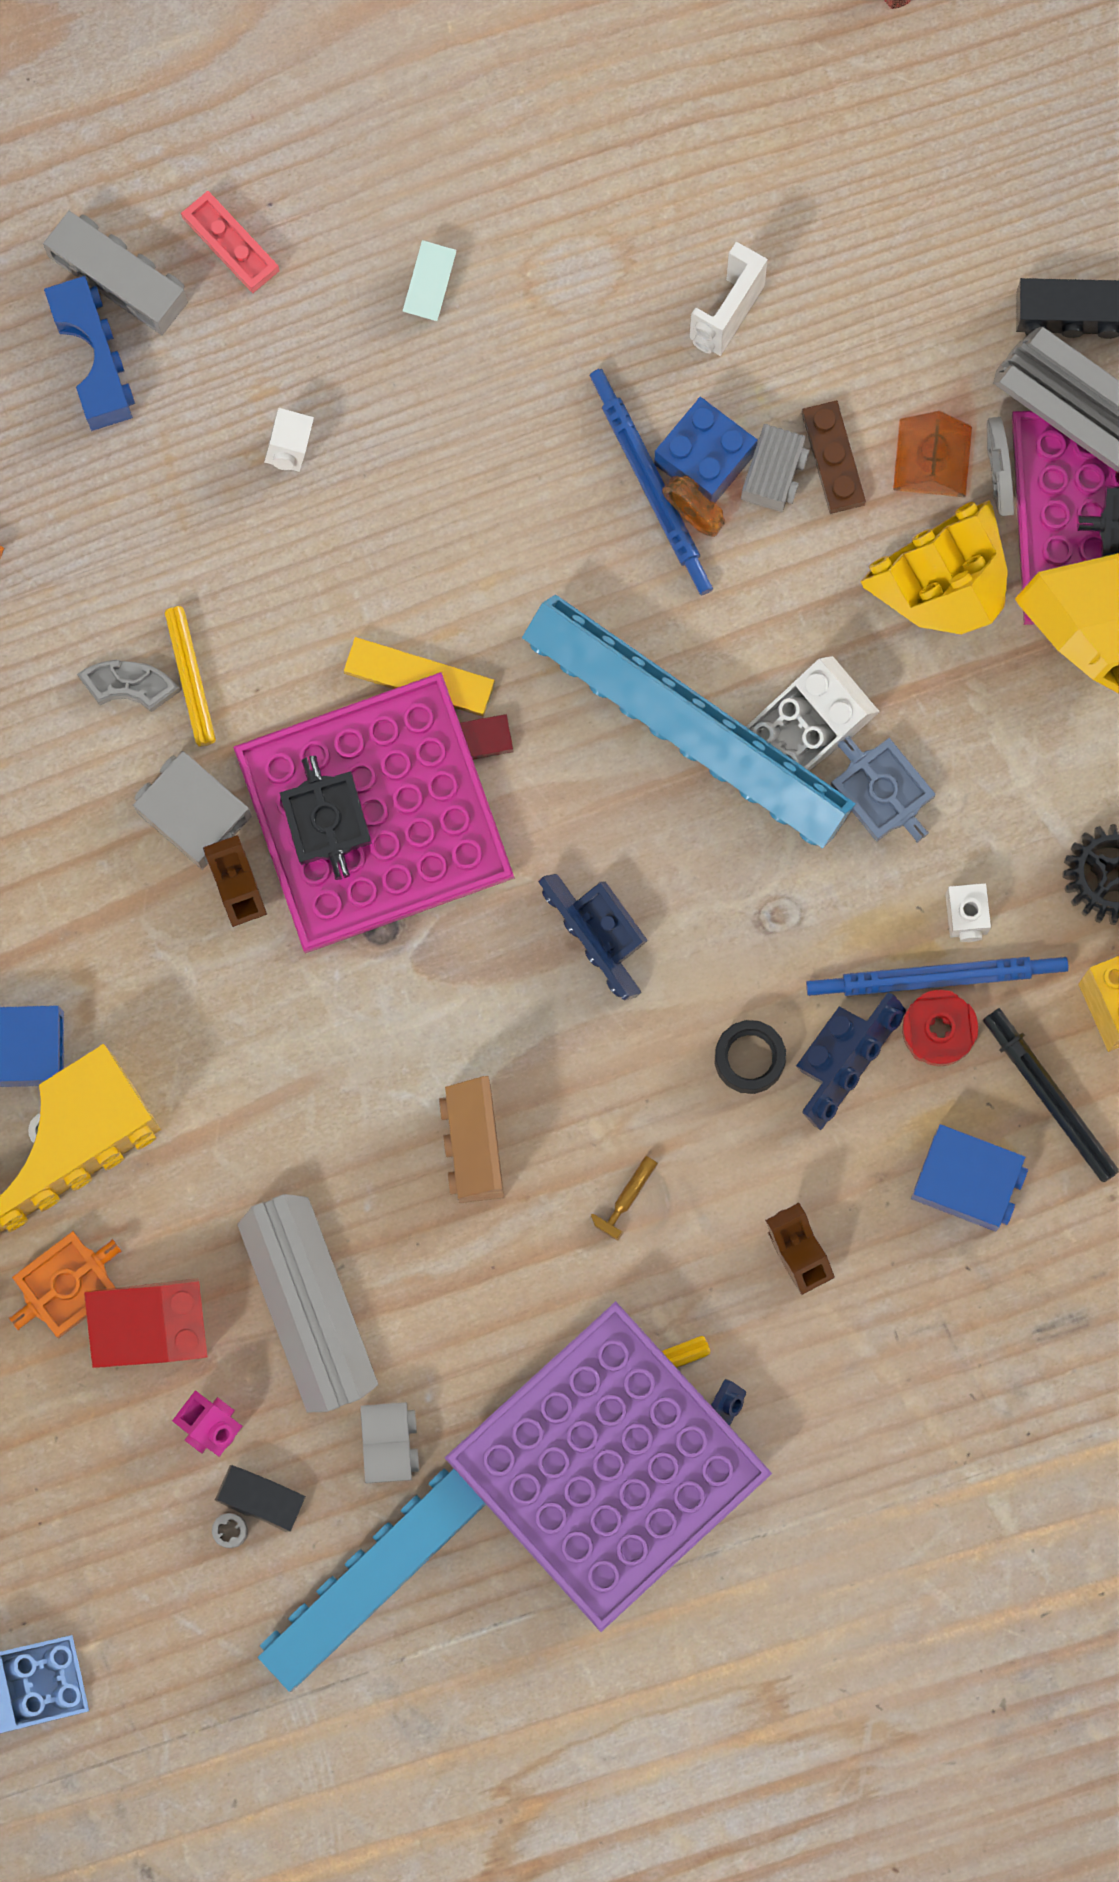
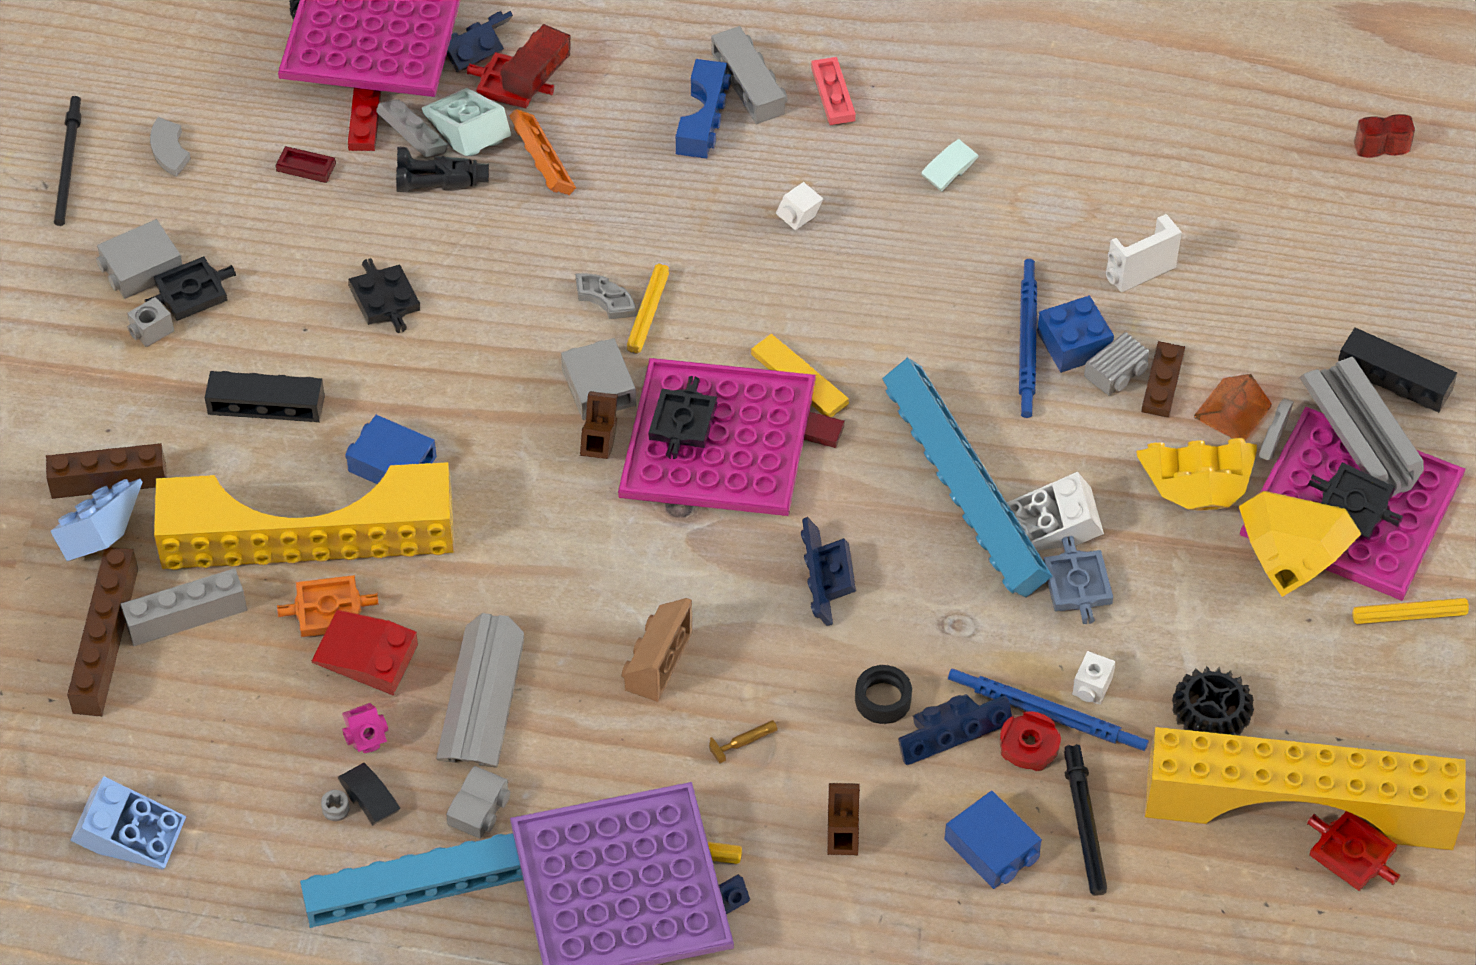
camera: 25 degrees right, 25 degrees down
clear orange plate [662,476,726,537] -> none

